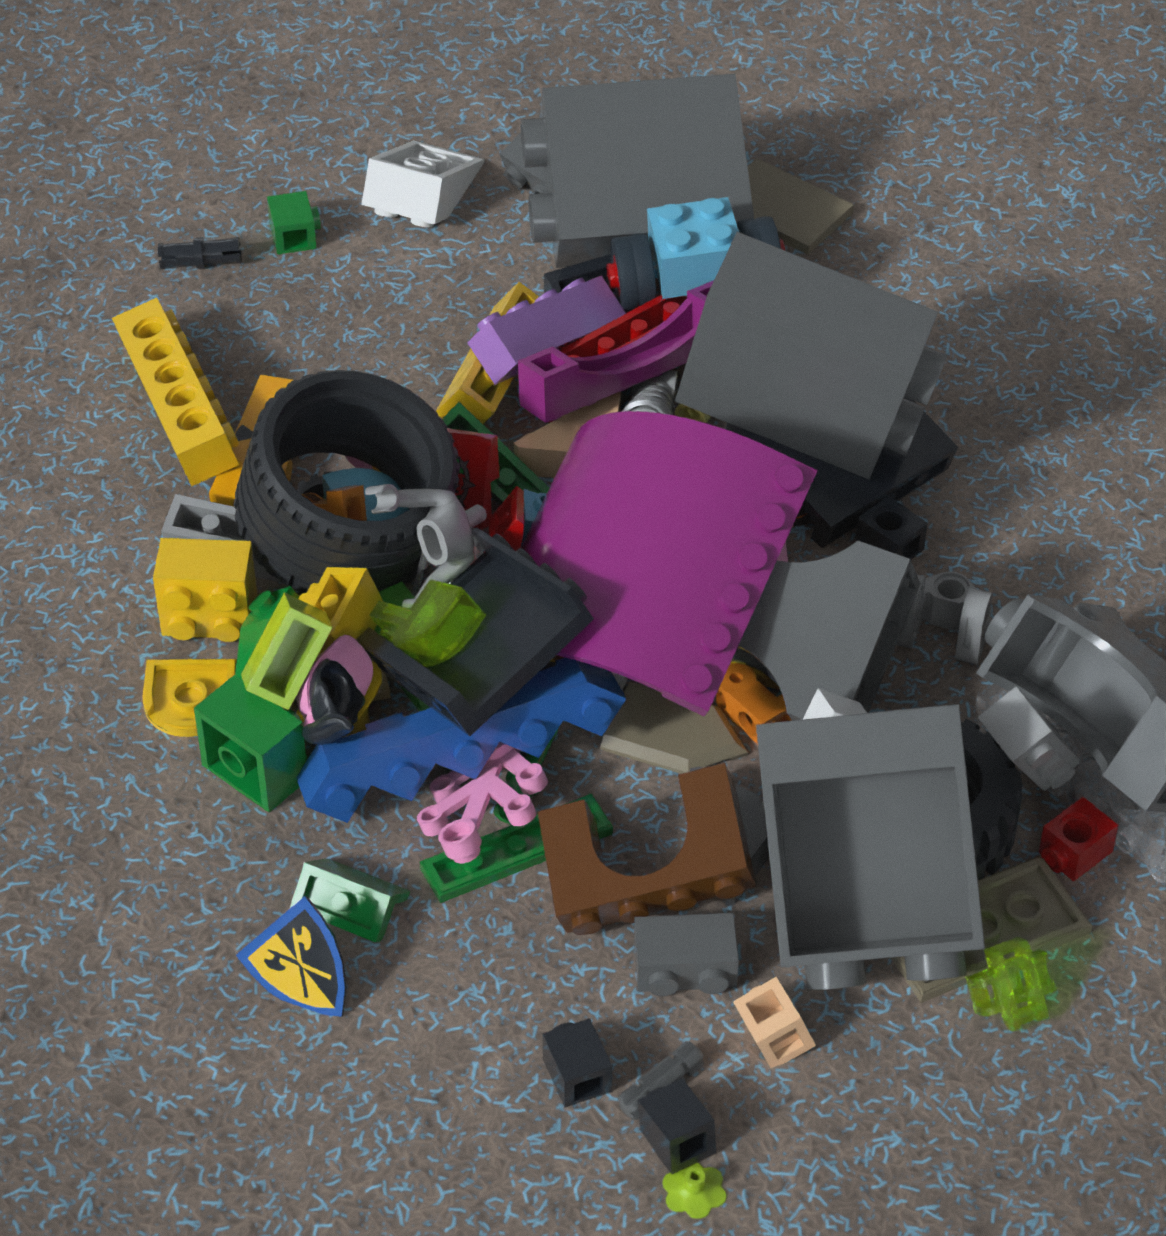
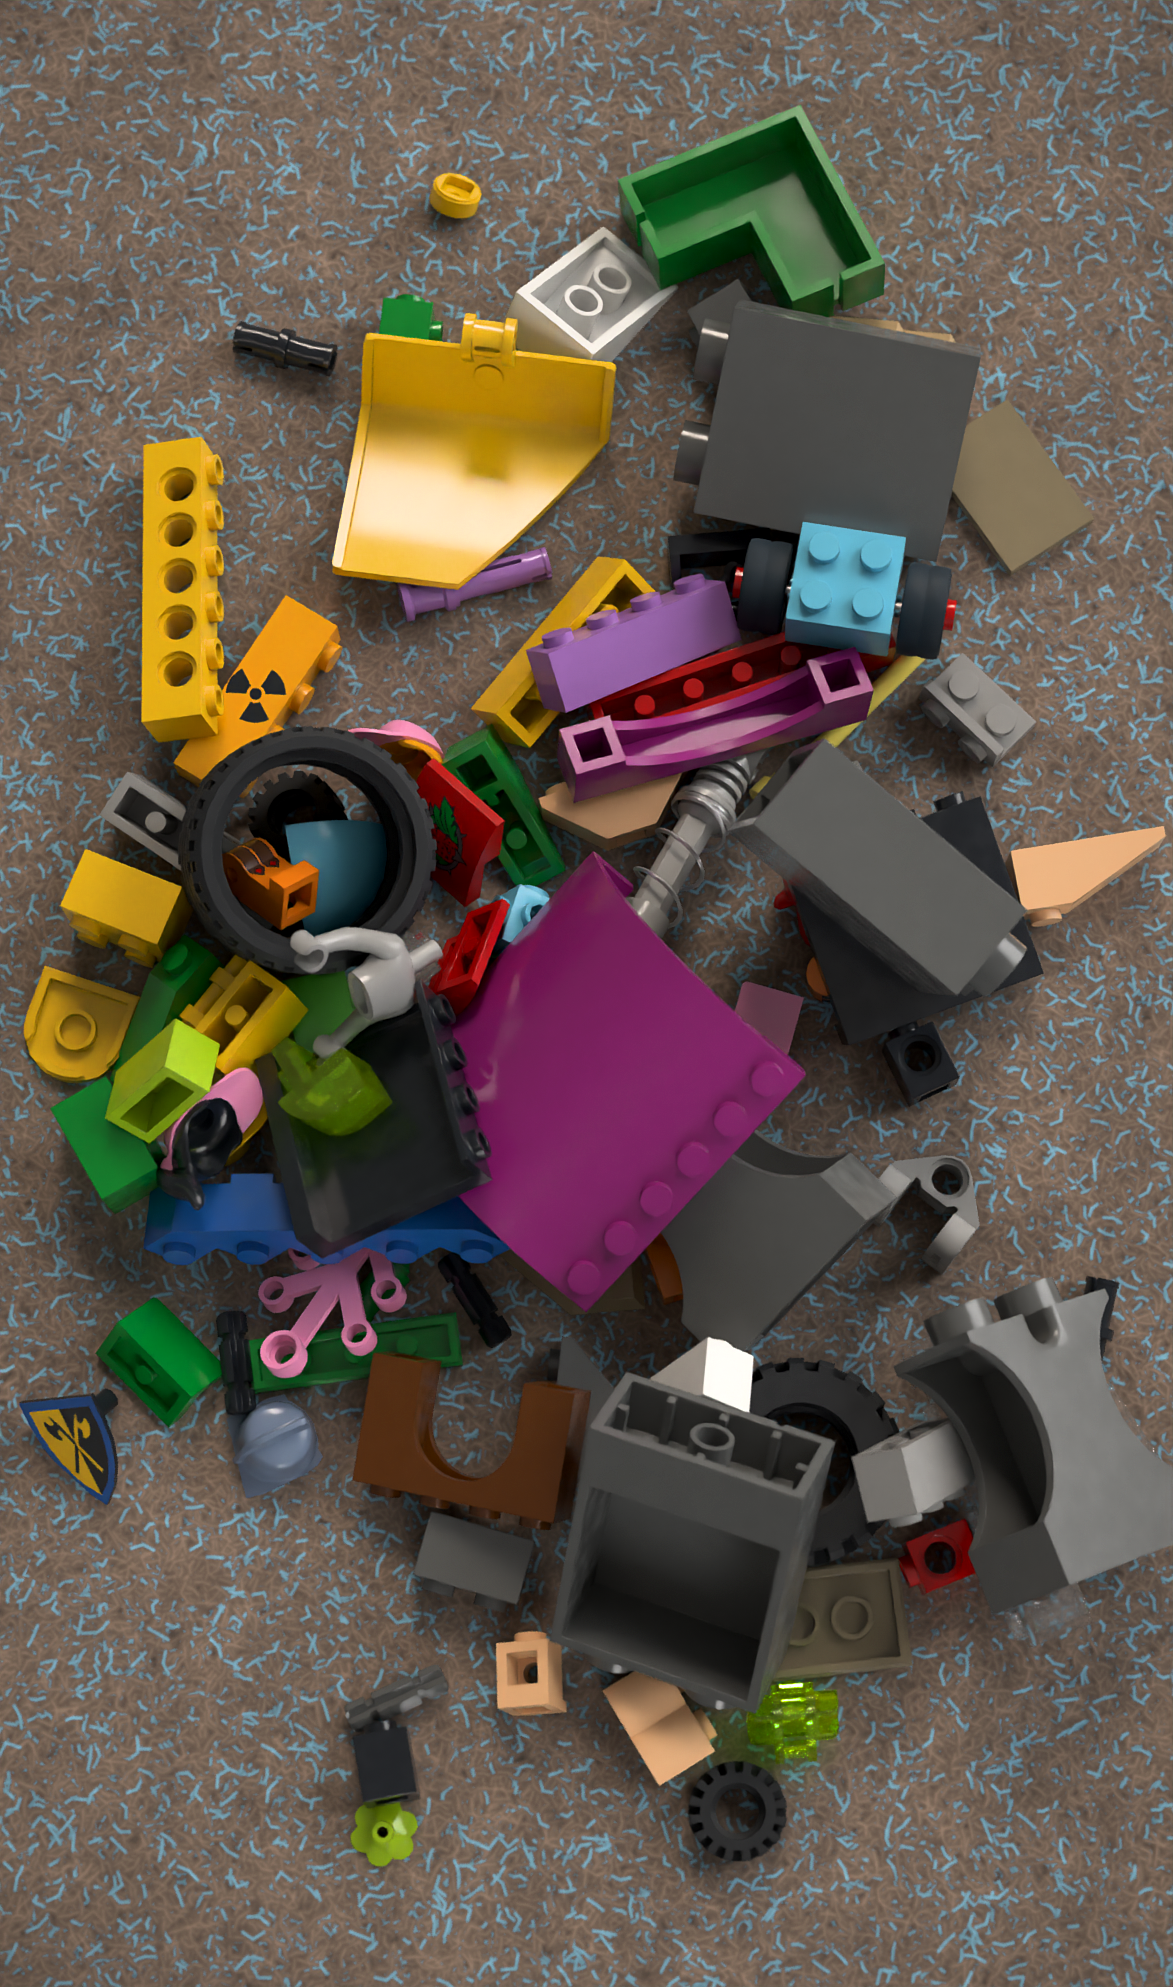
camera: 20 degrees right, 30 degrees up
black brick [542,1018,613,1108] -> none
none -> black axle [216,1310,256,1416]
none -> sand blue piece [227,1394,323,1498]
none -> yellow panel [332,313,616,590]
none -> medium lavender pin [396,547,553,622]
none -> yellow tile [429,173,481,218]
none -> black axle [438,1252,512,1348]
none -> light nougat brick [602,1671,718,1786]
none -> green piece [618,105,885,317]
none -> black tyre [688,1761,787,1862]
none -> light nougat slope [1005,826,1166,927]

